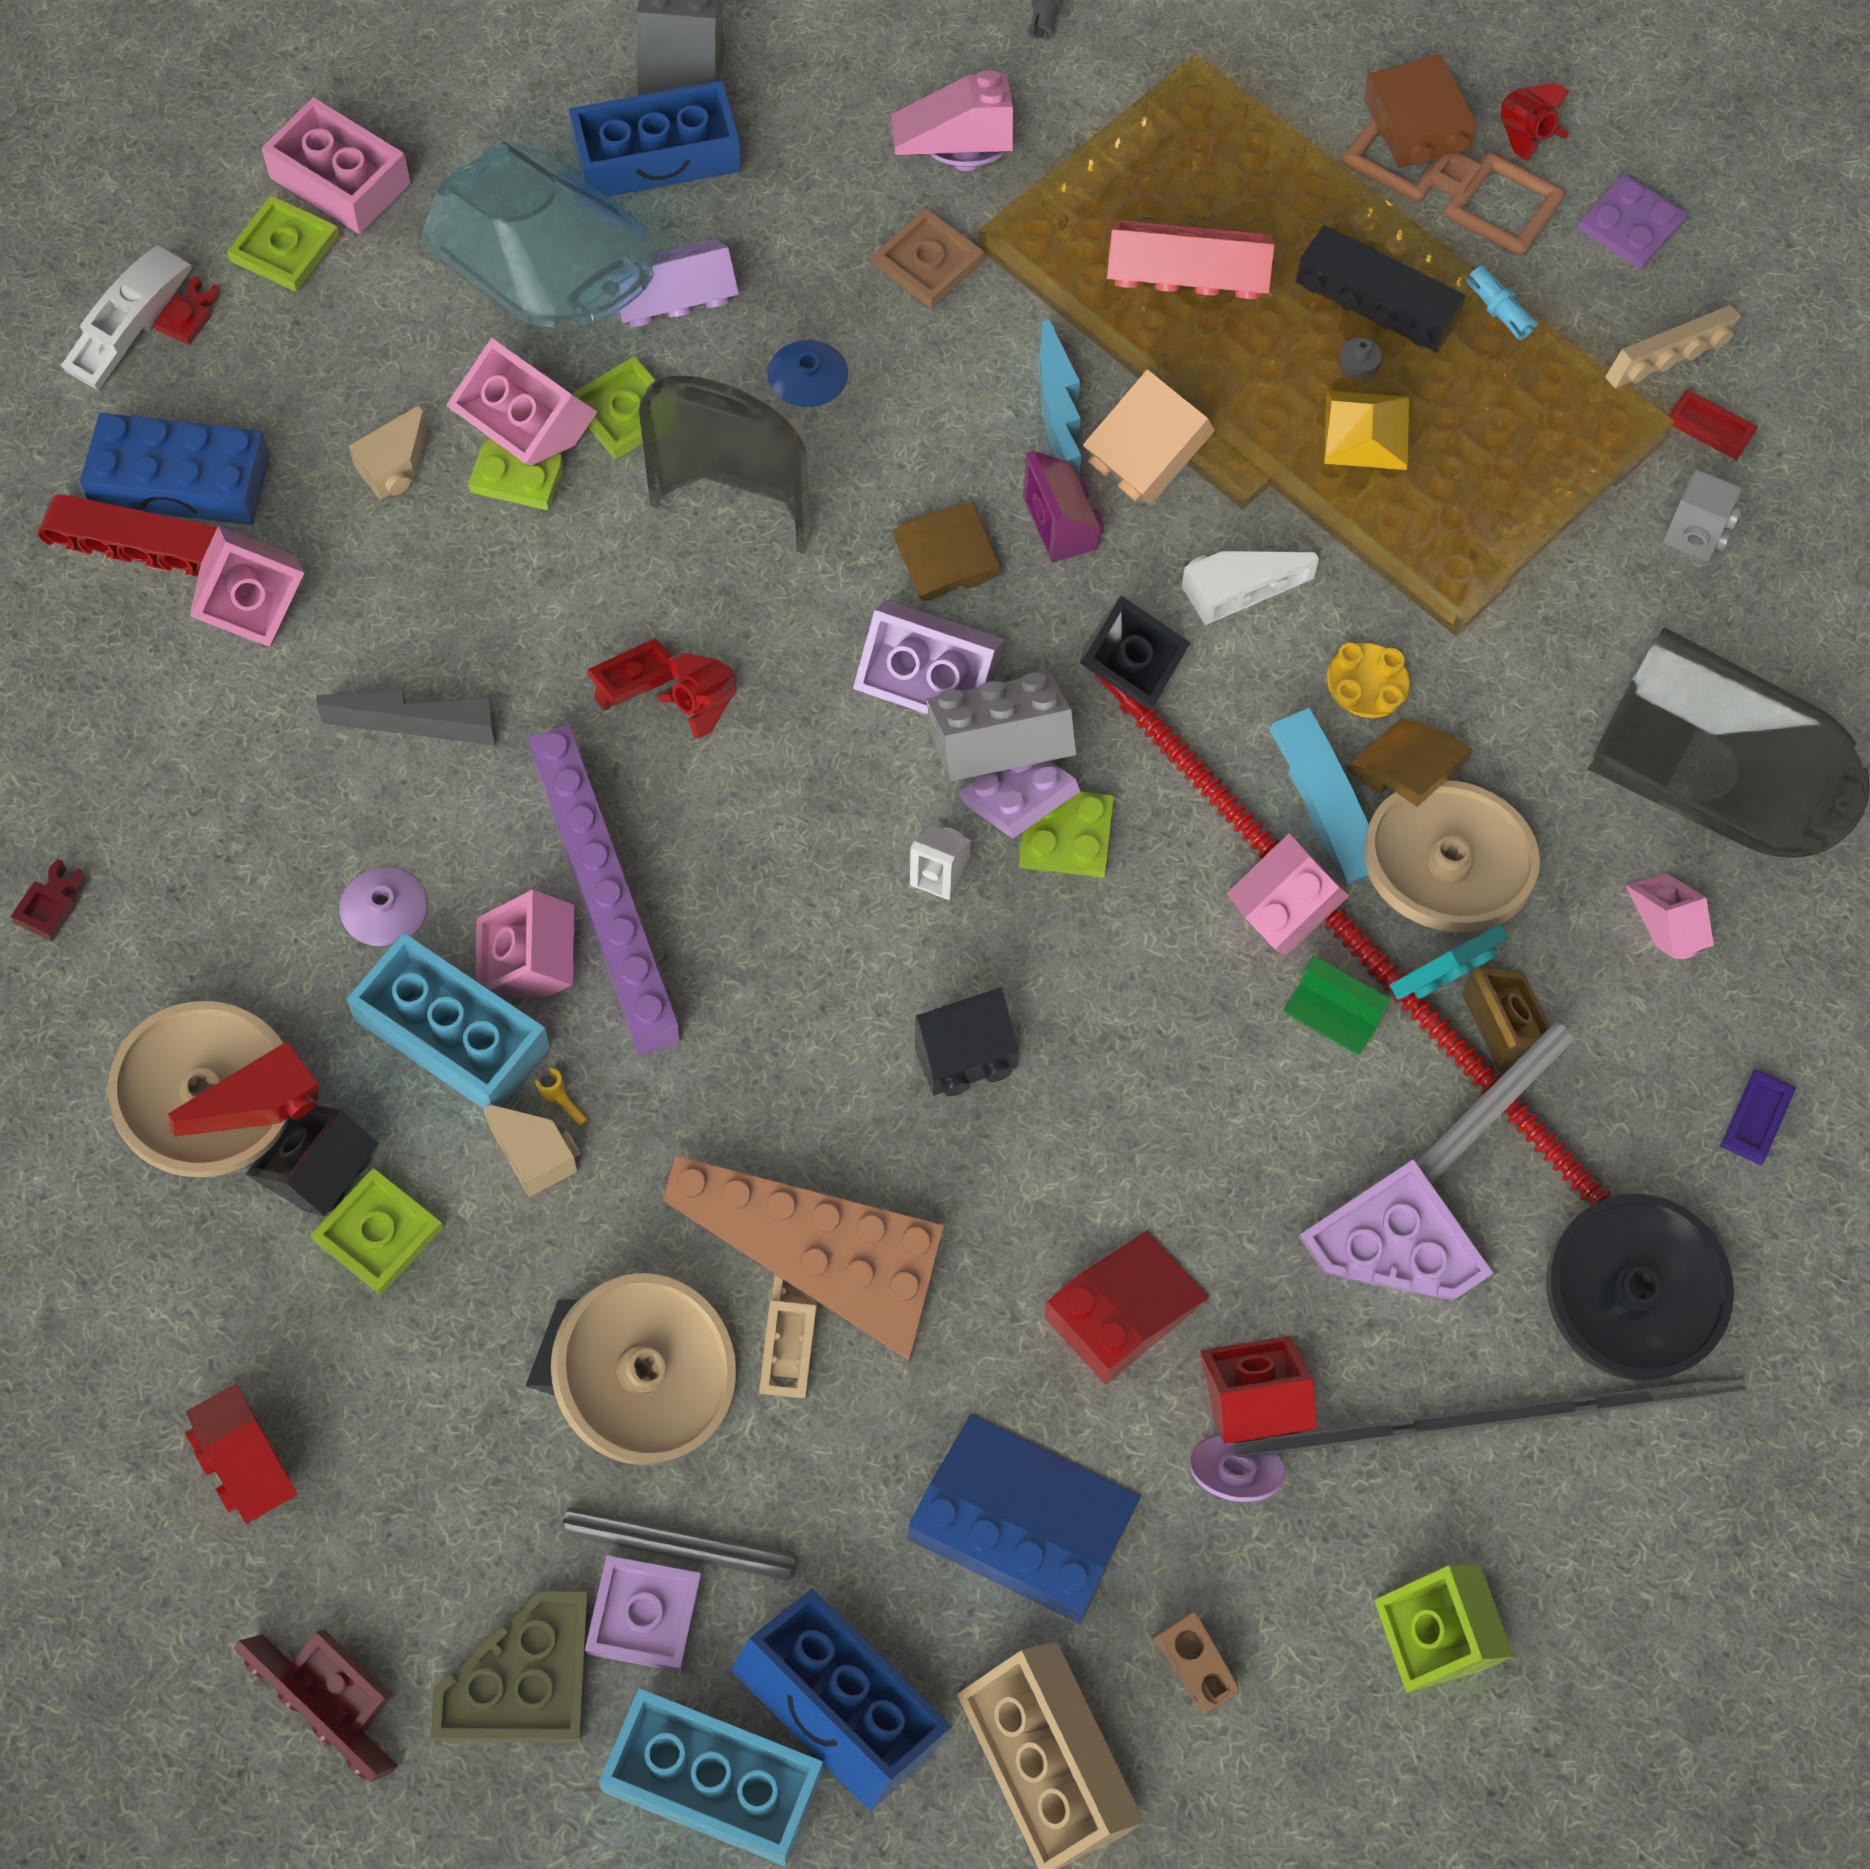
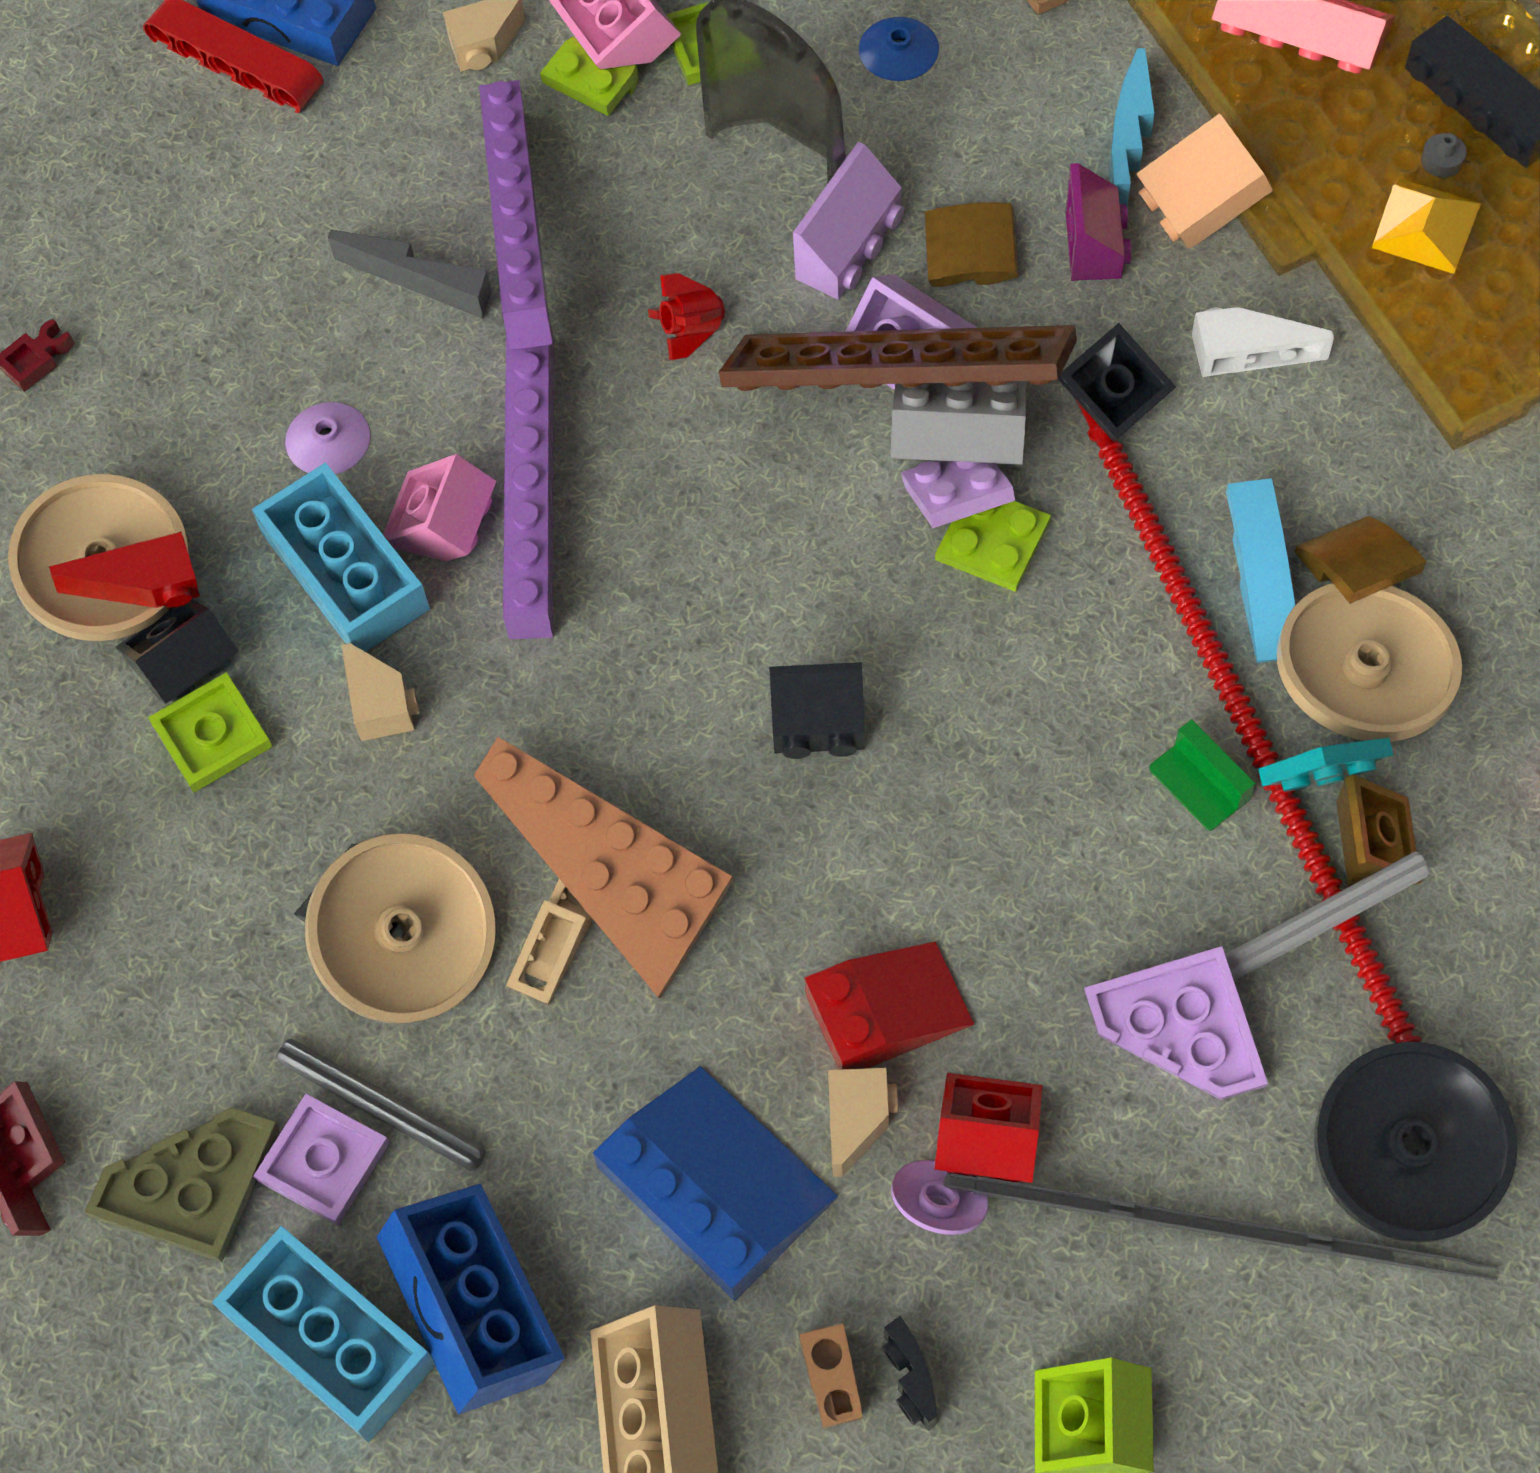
camera: 25 degrees right, 0 degrees up
bright pink slope [190,525,304,647] -> none
yellow hand [535,1068,588,1127] -> none
red plate [587,638,674,711] -> none
white slope [910,825,971,901] -> none
bright pink slope [1226,833,1349,956] -> none
yellow dish [1327,642,1410,718] -> none
none -> medium lavender brick [479,80,552,350]
none -> reddish brown plate [719,325,1077,391]
none -> lavender slope [793,142,904,300]
none -> tan slope [828,1068,898,1177]
none -> black slope [882,1316,937,1431]

